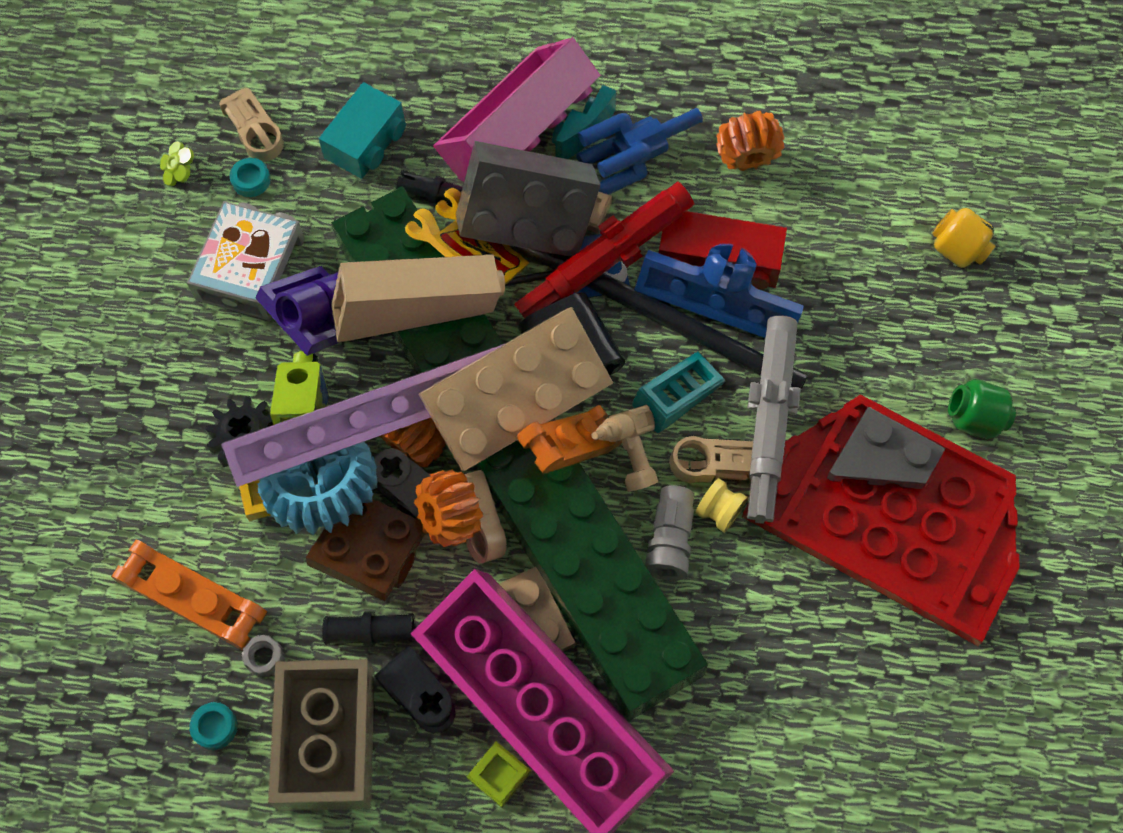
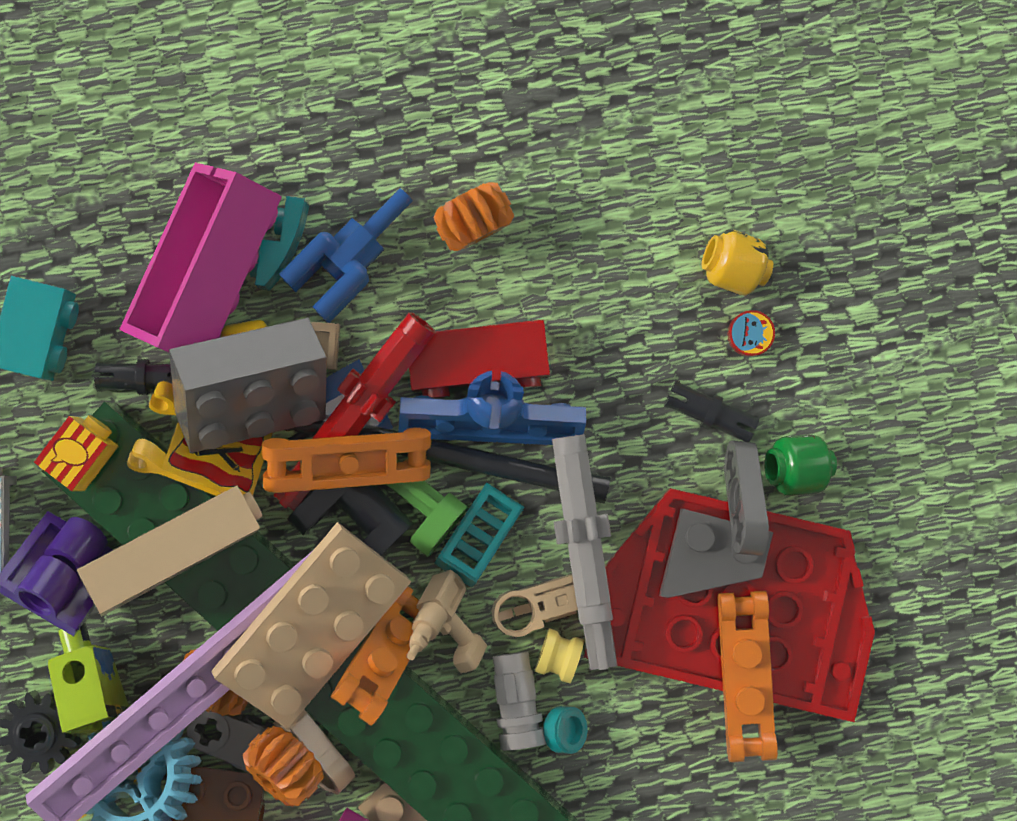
camera: 20 degrees left, 20 degrees up
none -> yellow brick [34,415,119,491]
none -> orange plate [262,428,431,493]
none -> bright green piece [386,458,468,557]
none -> teal tile [543,706,588,754]
none -> black pin [664,380,760,442]
none -> orange plate [718,591,778,762]
none -> dark grey beam [724,440,769,556]
none -> tile [727,310,775,357]

